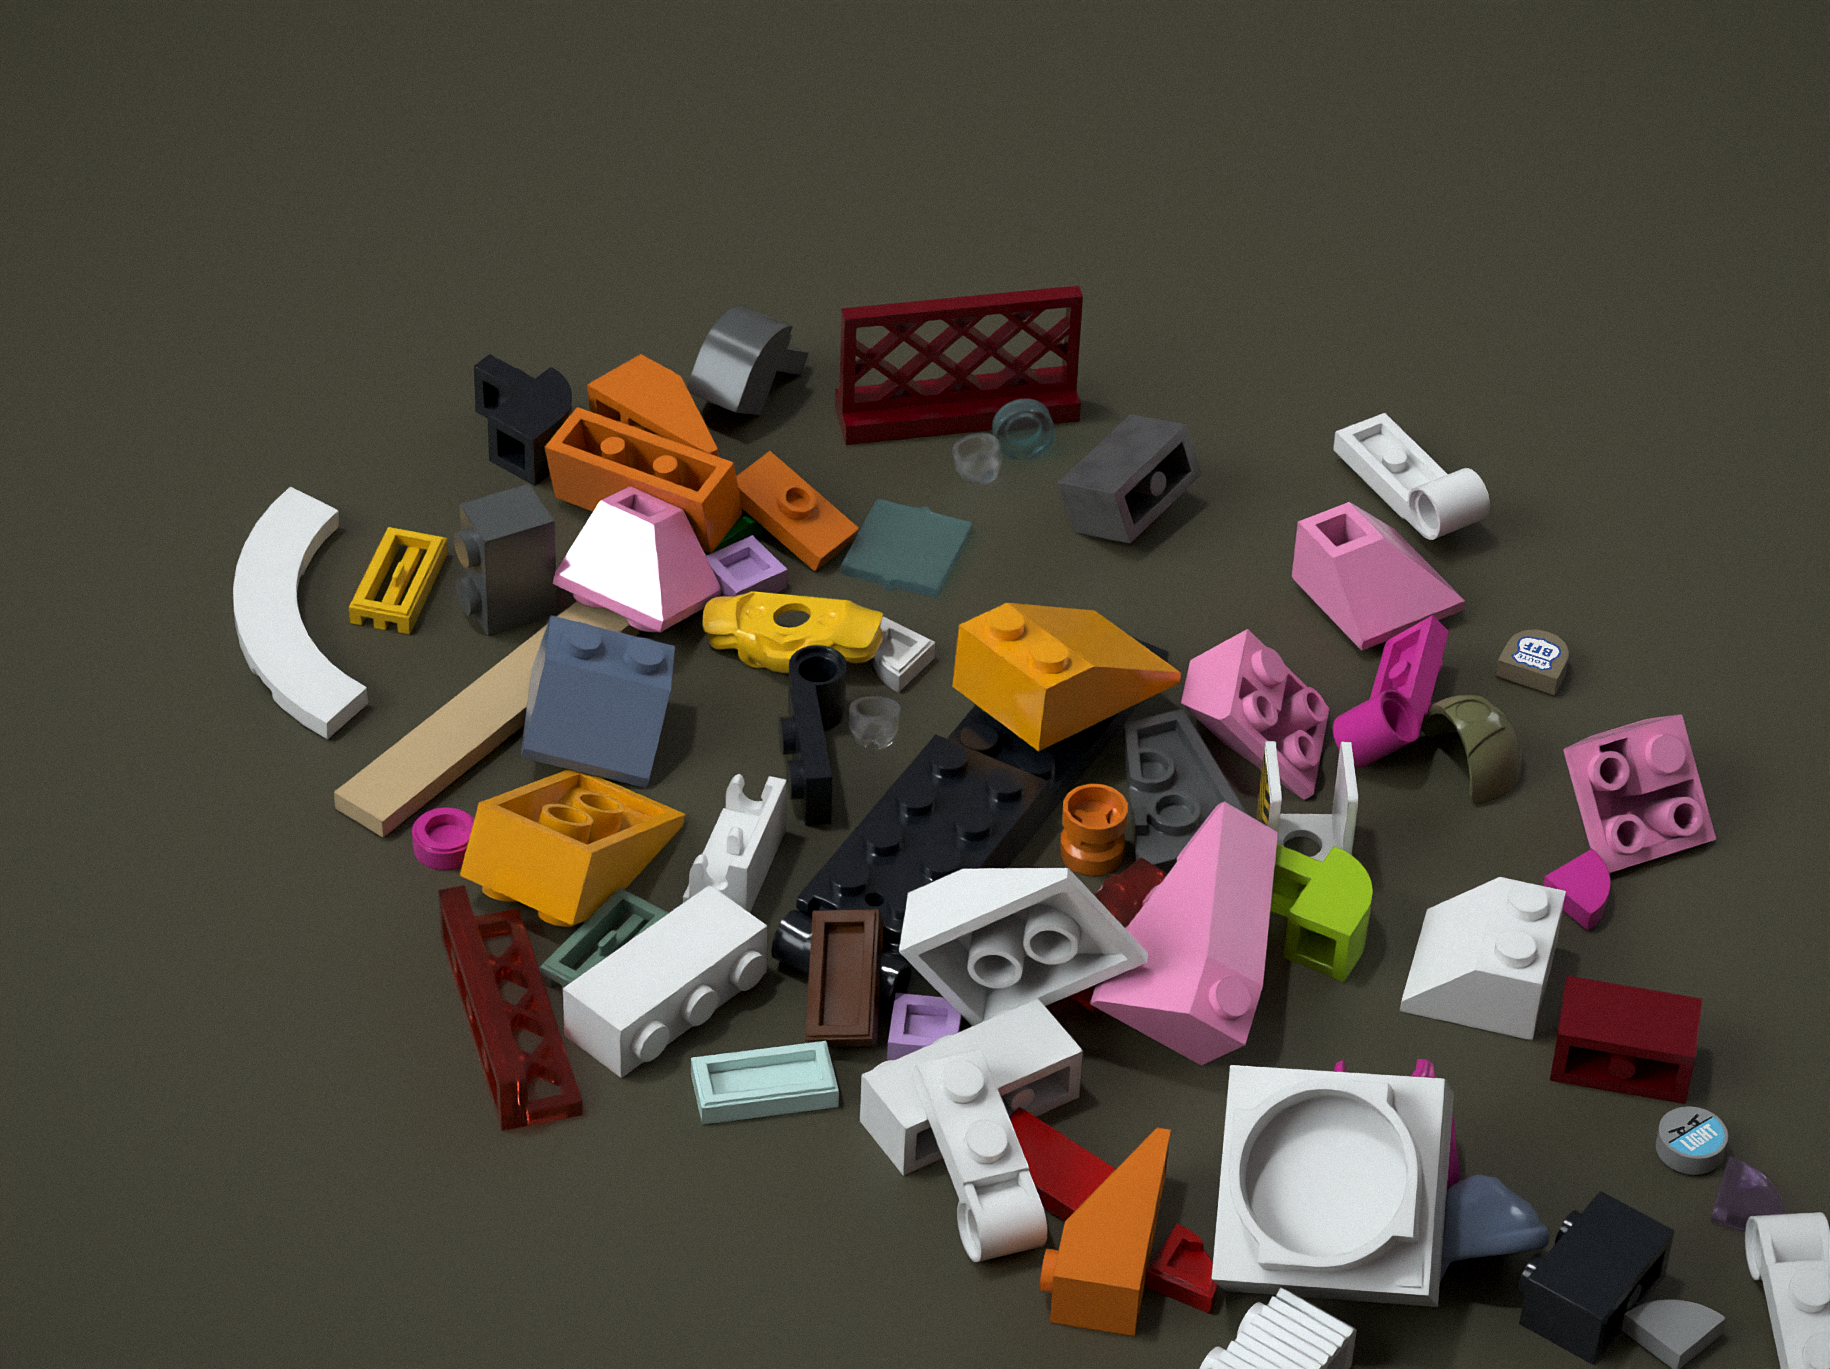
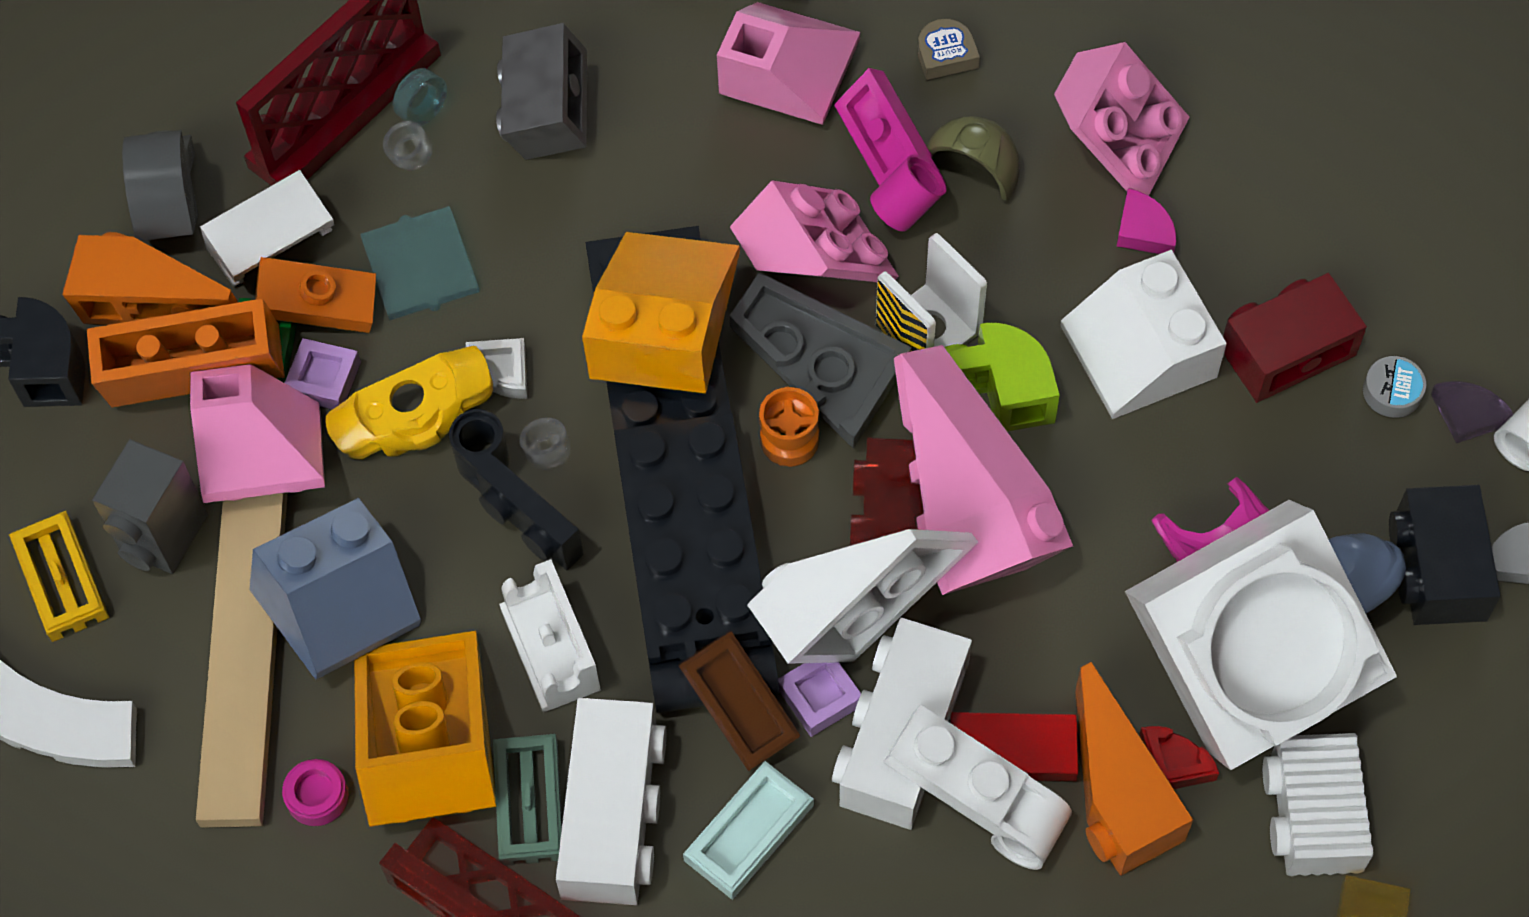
camera: 35 degrees left, 20 degrees up
none -> white hinge [200,170,334,287]

